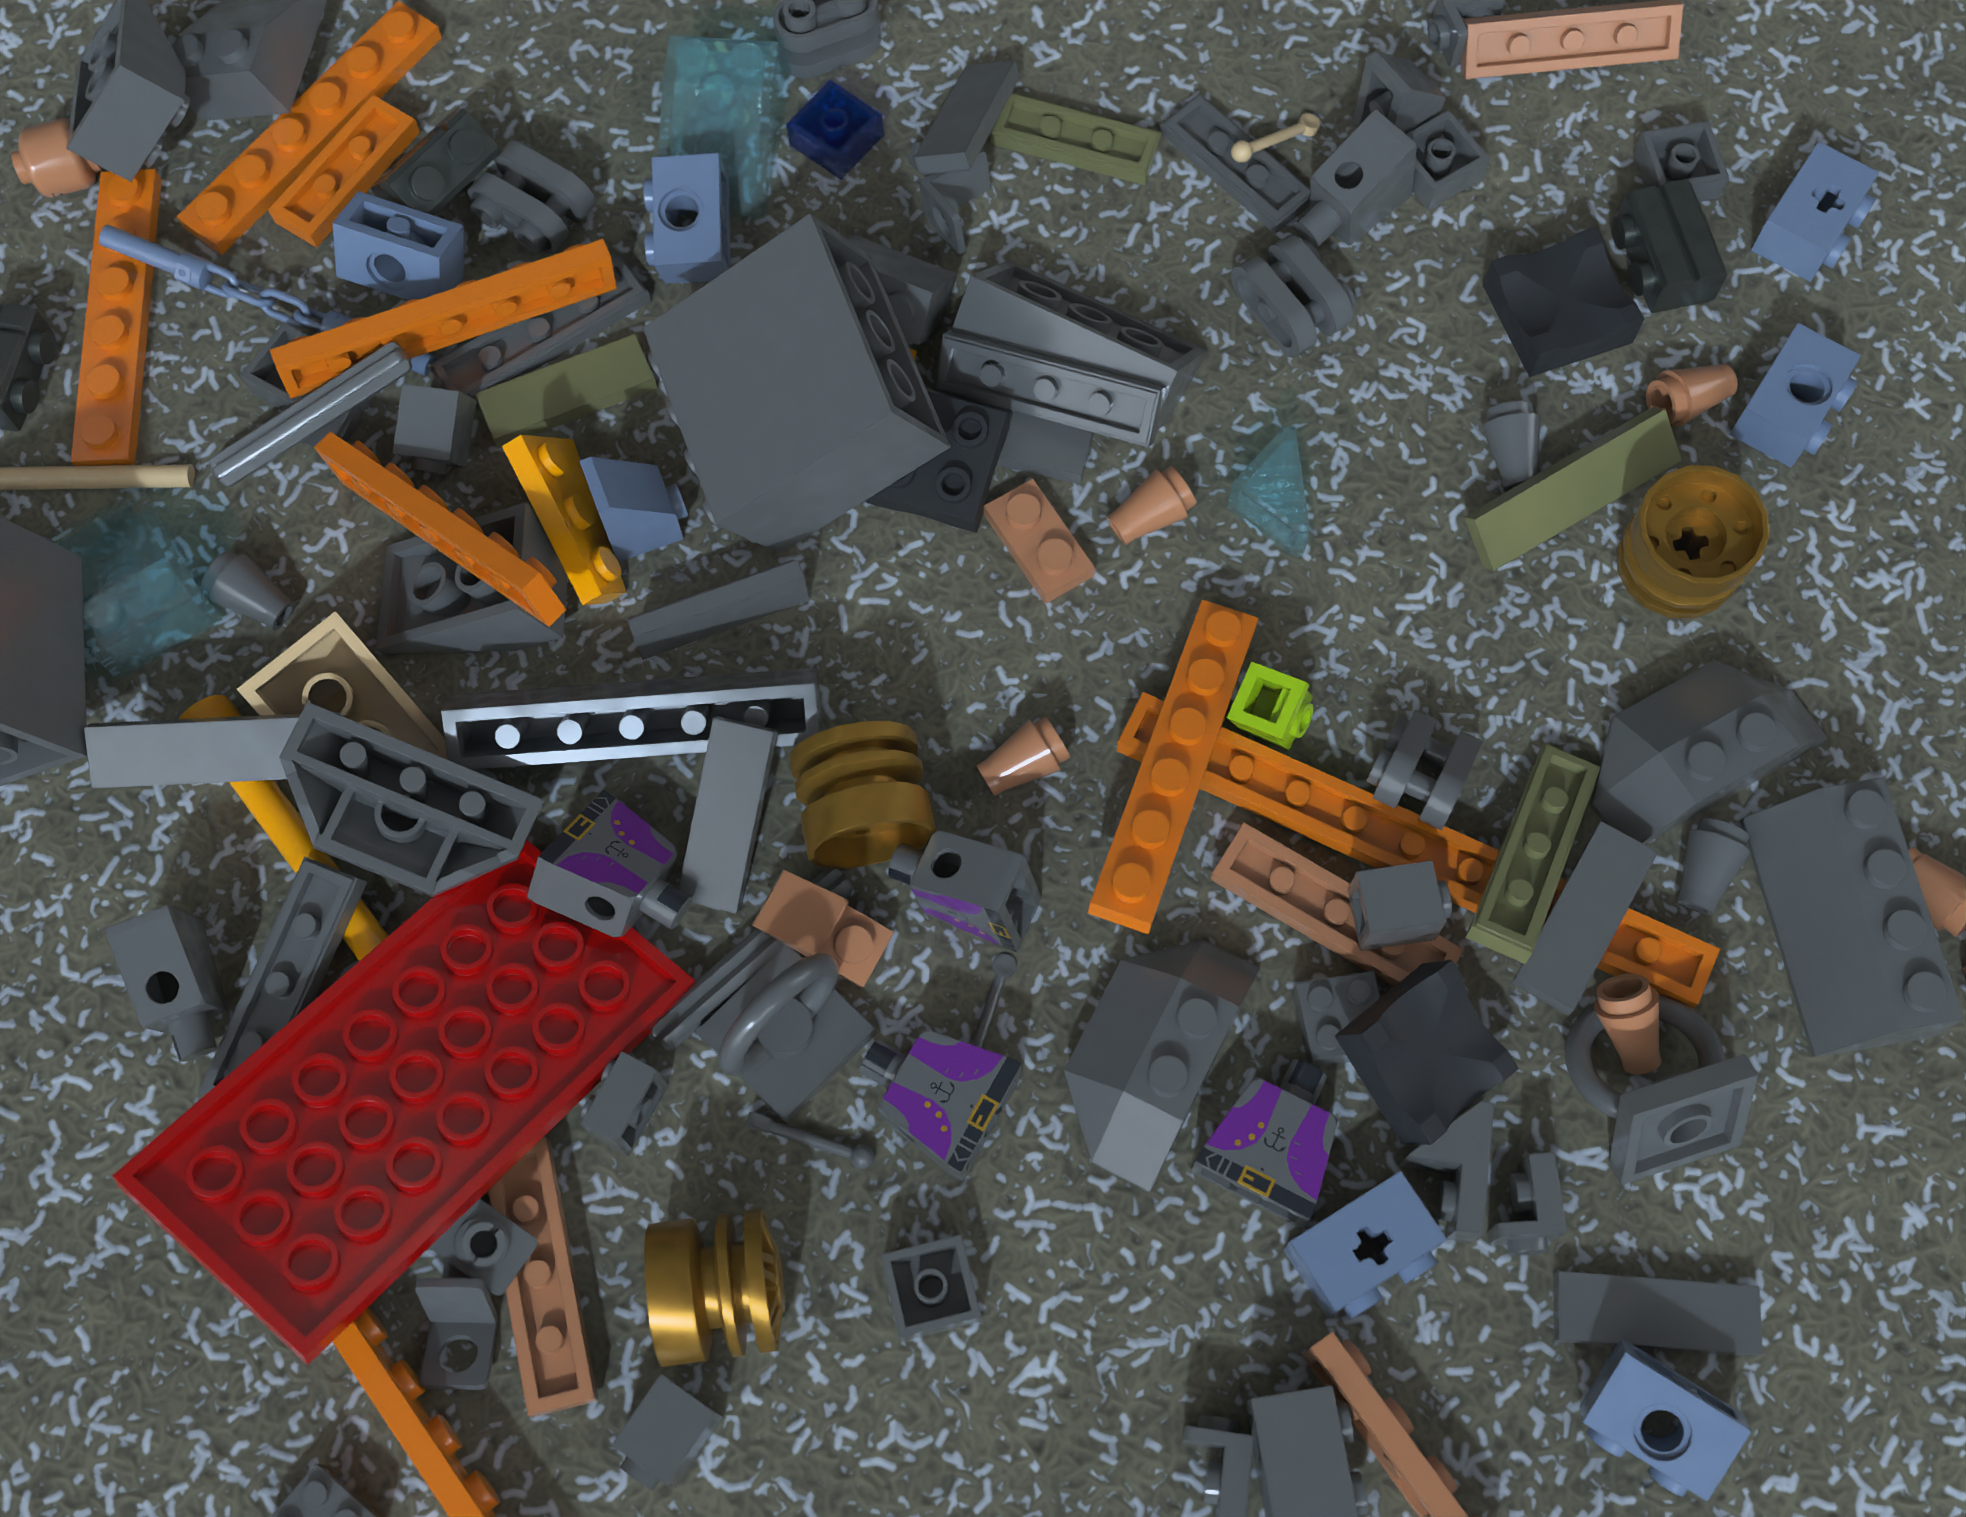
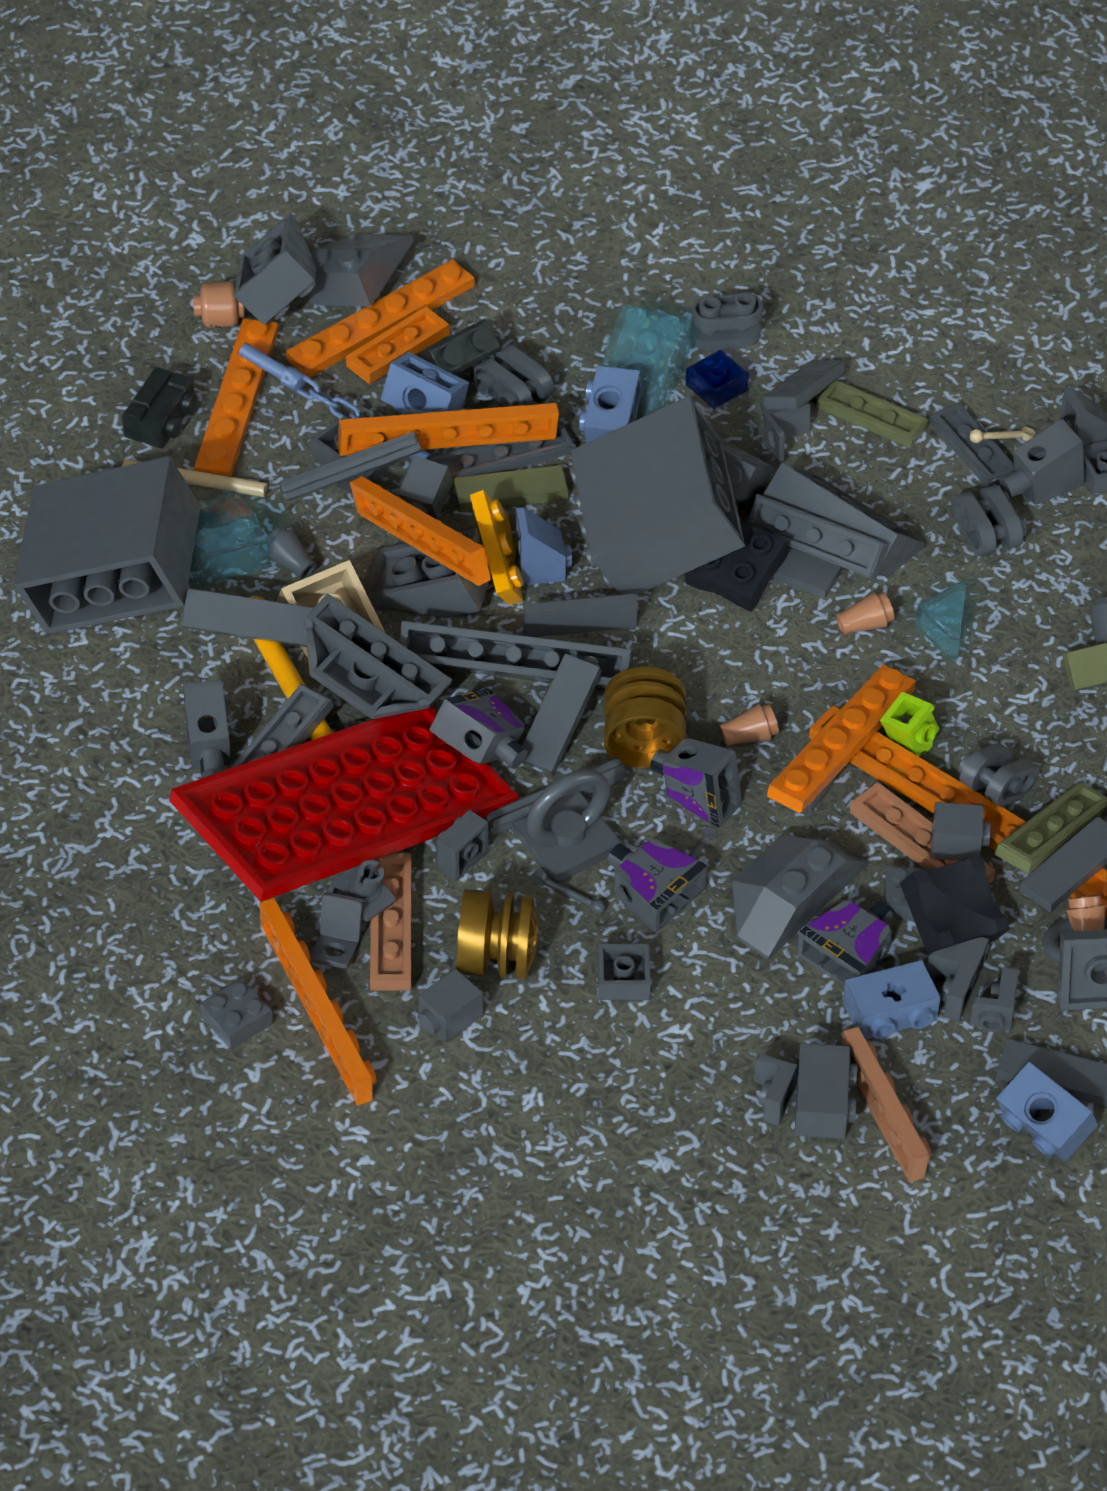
camera: 10 degrees right, 20 degrees down
nougat slope [752,870,894,987] -> none
nougat plate [983,479,1095,604] -> none

